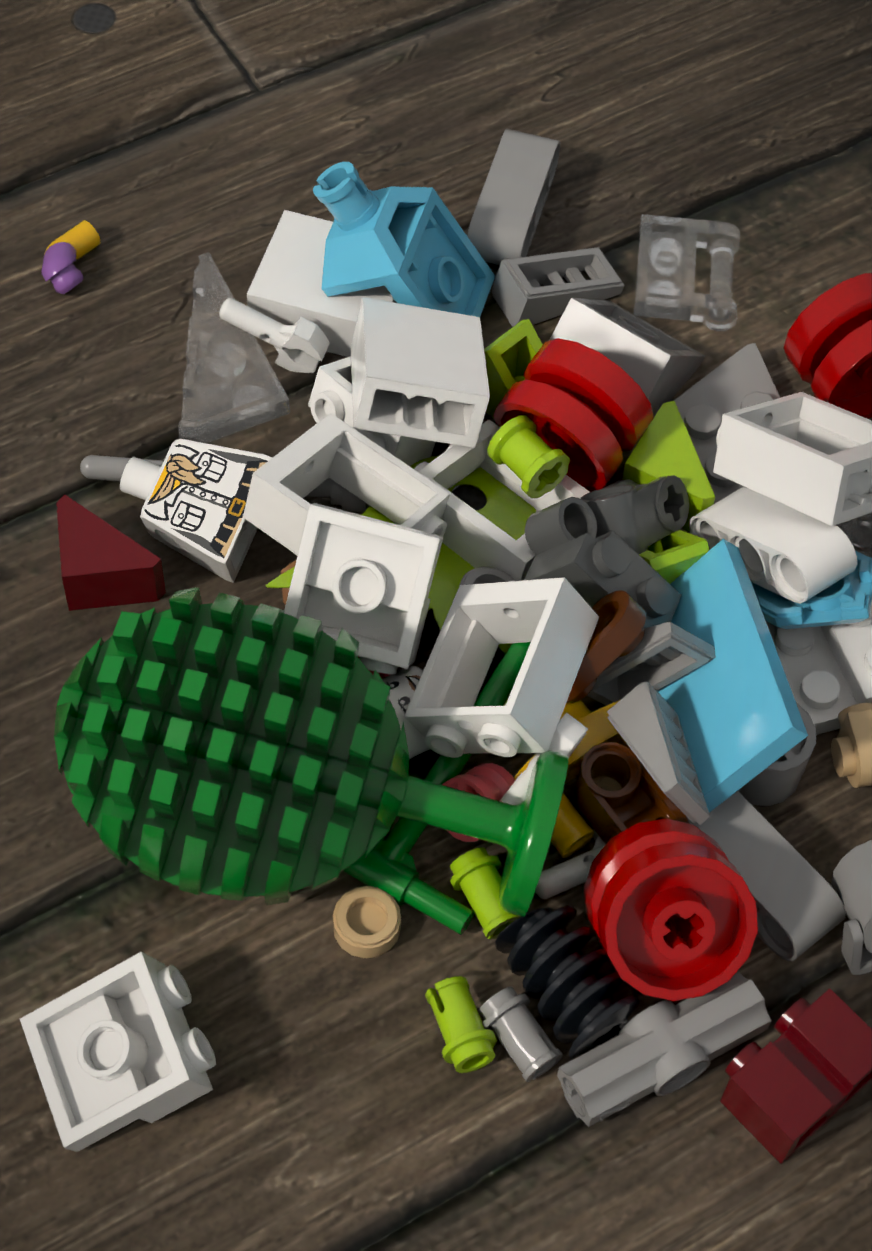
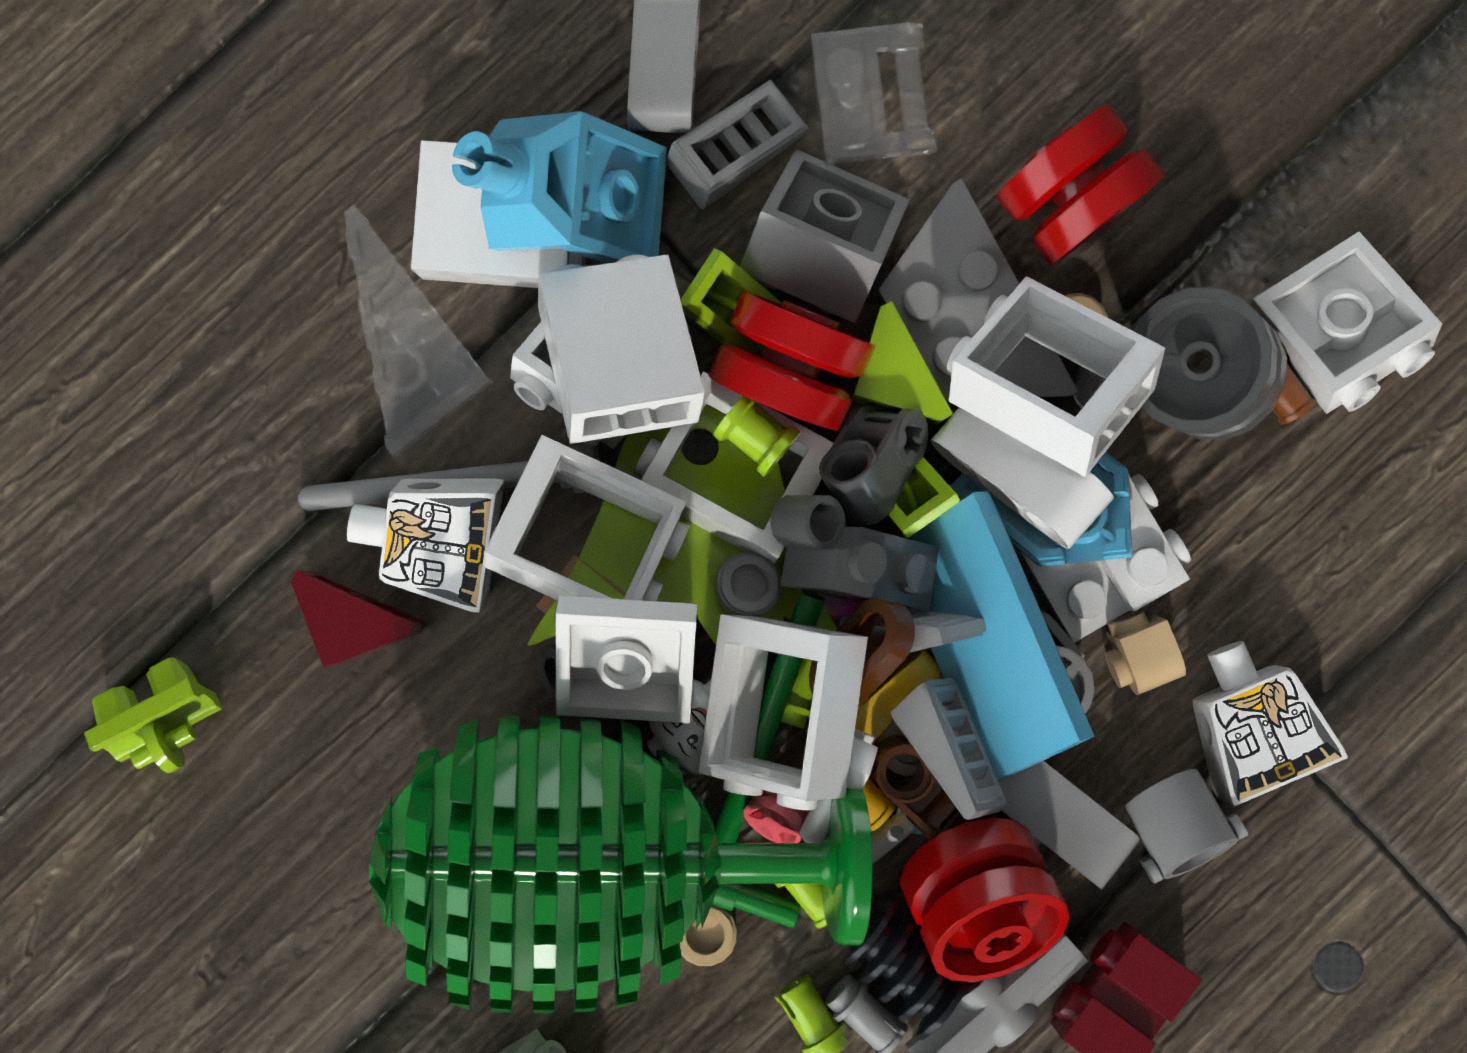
camera: 10 degrees left, 30 degrees up
medium lavender arm [41,220,101,294] -> none
white bar [219,298,330,373] -> none

